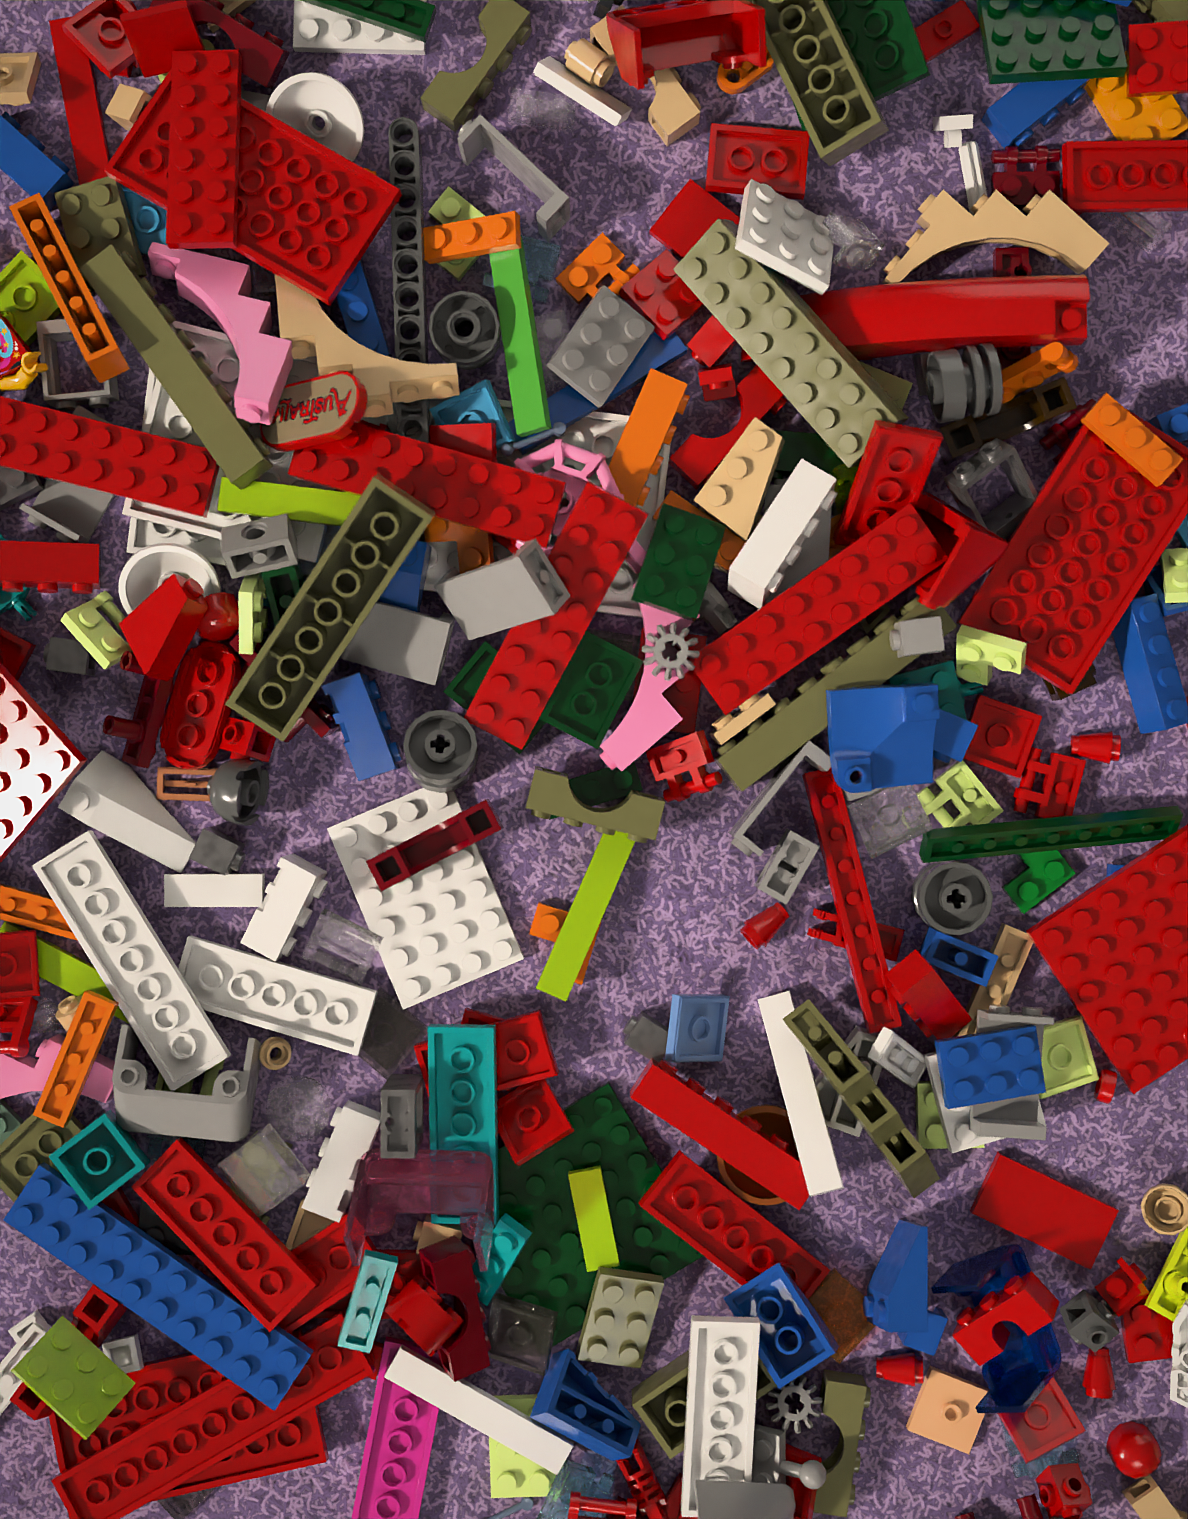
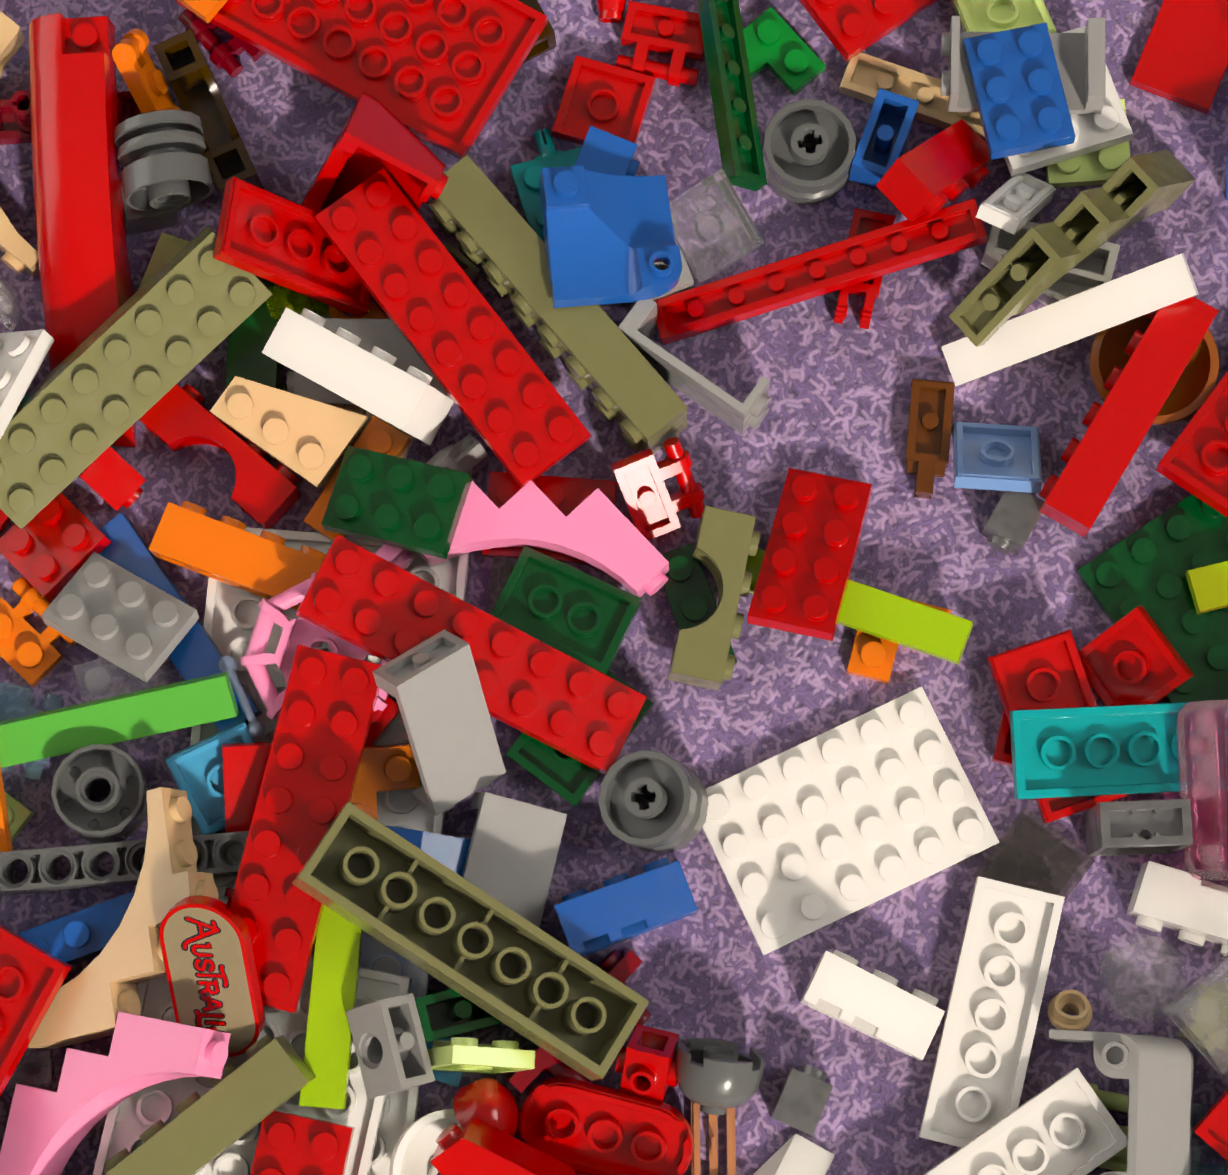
camera: 85 degrees left, 10 degrees down
white tile [164,873,265,907] -> none
clear plate [302,908,384,986] -> none
dark red arch [366,798,504,891] -> none
light grey gear [641,623,700,681] -> none
red bracket [698,363,736,402] -> none
tan plate [709,693,776,745] -> none
red cone [740,902,790,950] -> none
light grey brick [754,828,819,905] -> none
light grey brick [889,616,945,658] -> none
yellowish green plate [917,760,1004,828] -> none
flat silver window [944,438,1038,539] -> none
yellowish green plate [956,625,1027,686] -> none
none -> red plate [747,468,872,641]
none -> reddish brown hinge [904,378,955,499]

